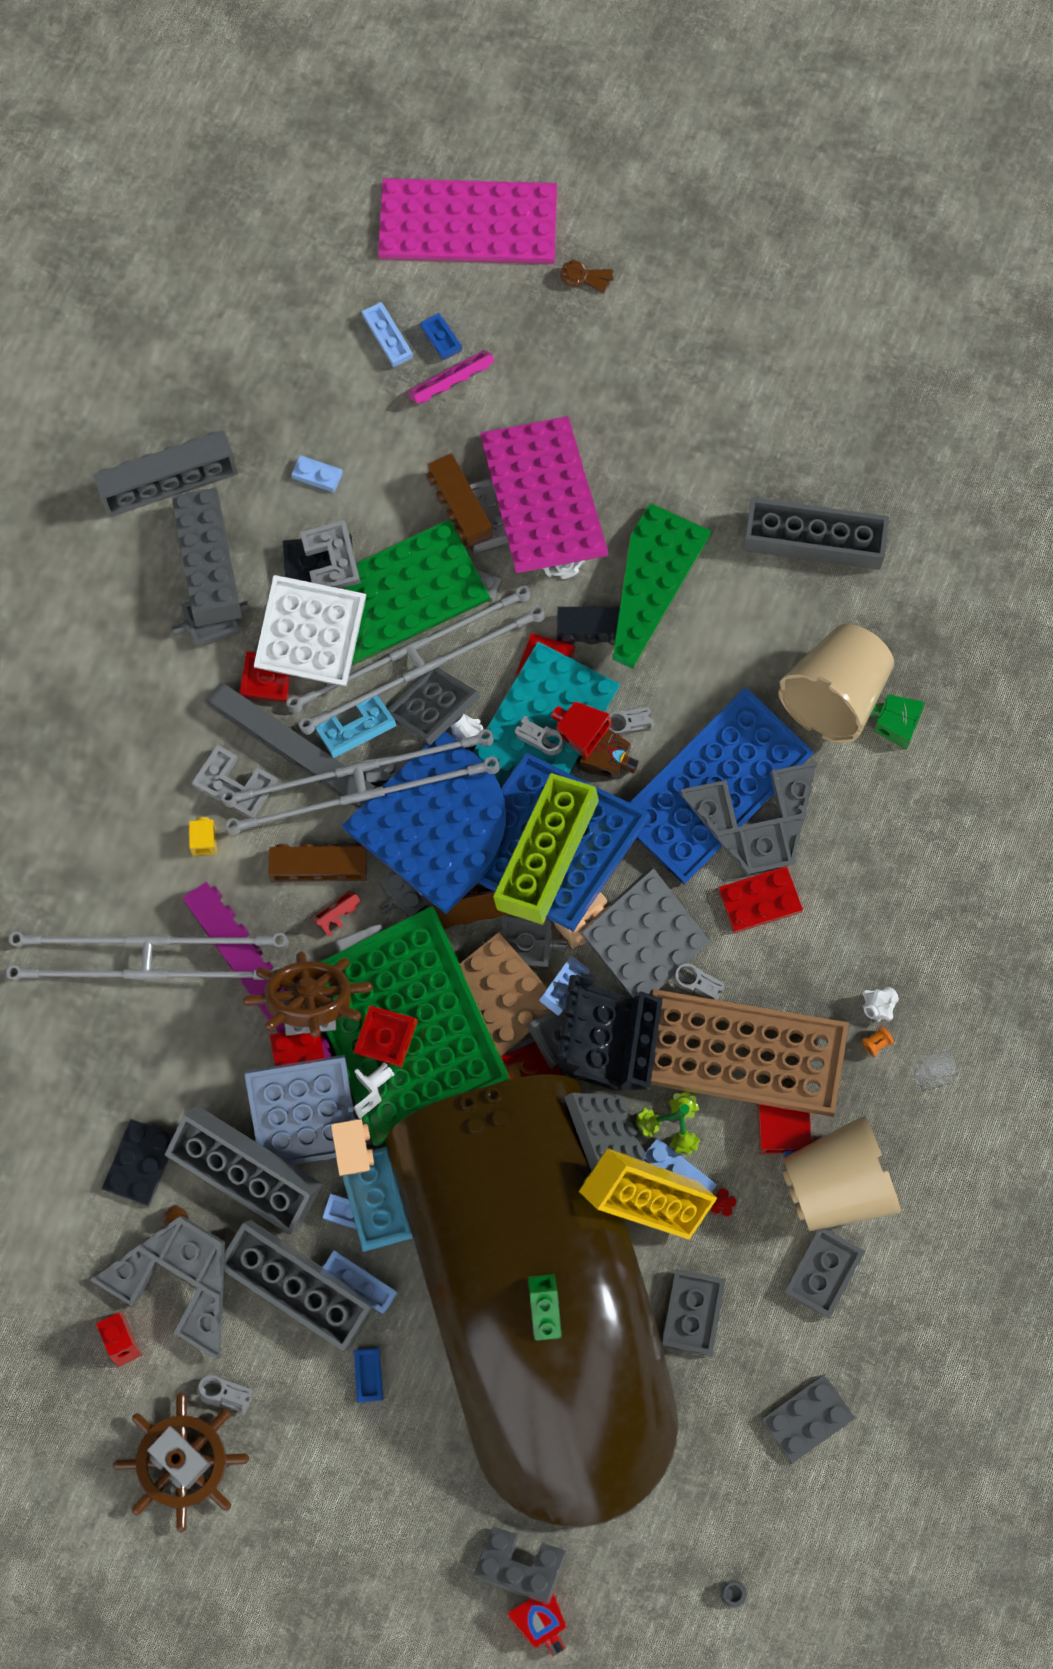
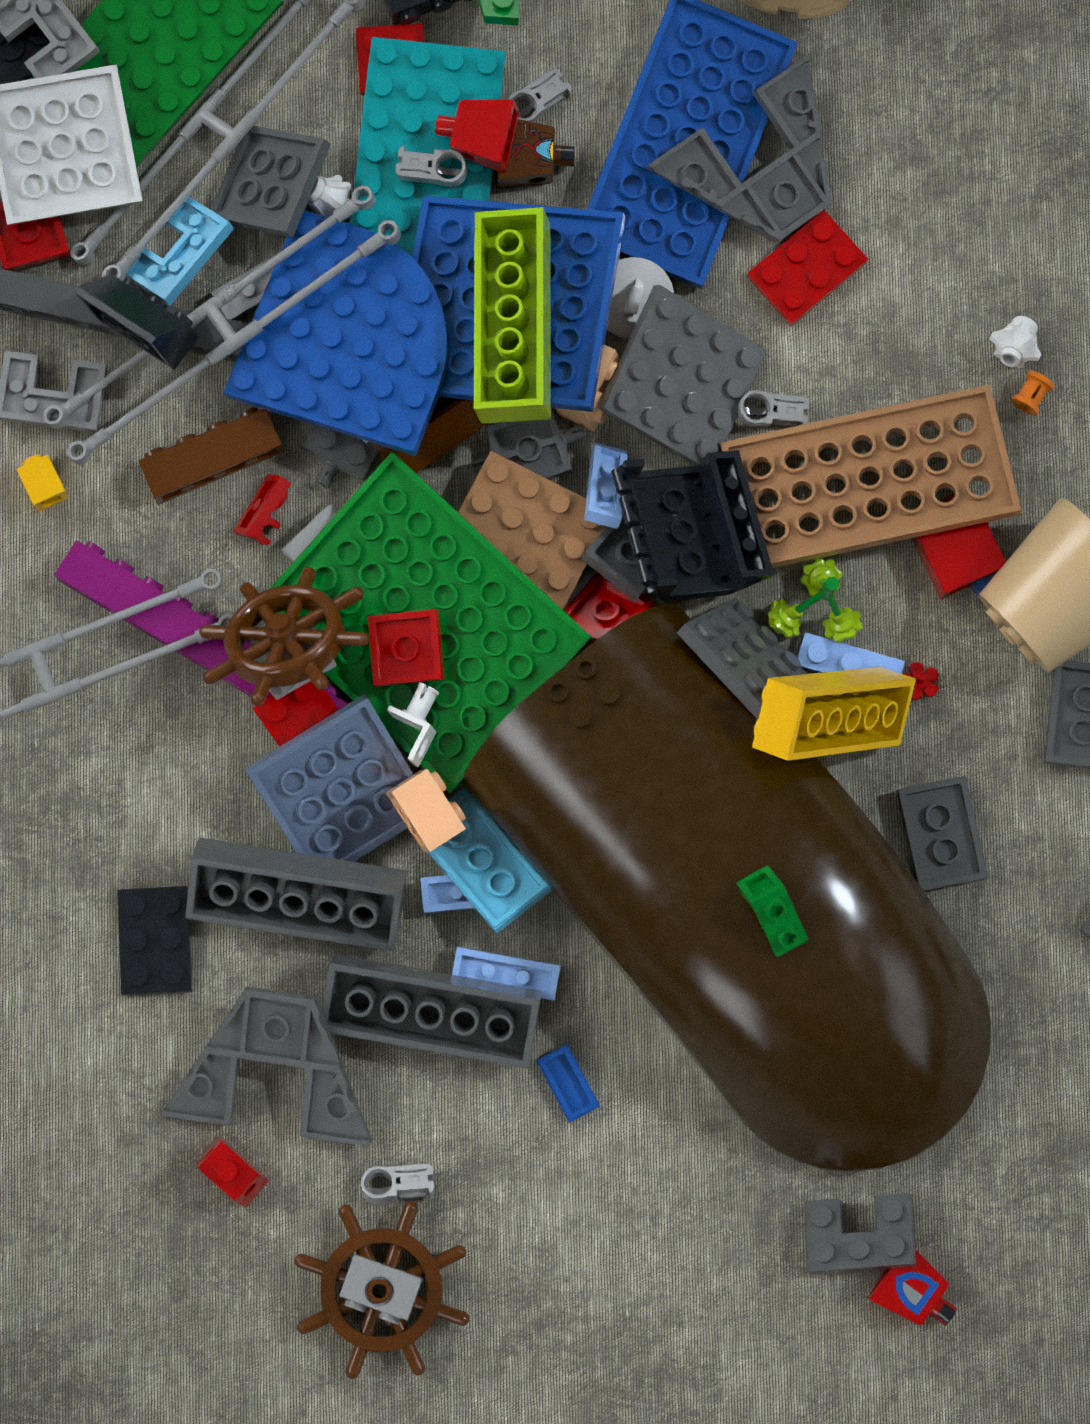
camera: 25 degrees left, 10 degrees up
reddish brown plate [163,1205,189,1227] -> none
none -> black slope [75,274,199,370]
none -> white shield [607,257,674,339]

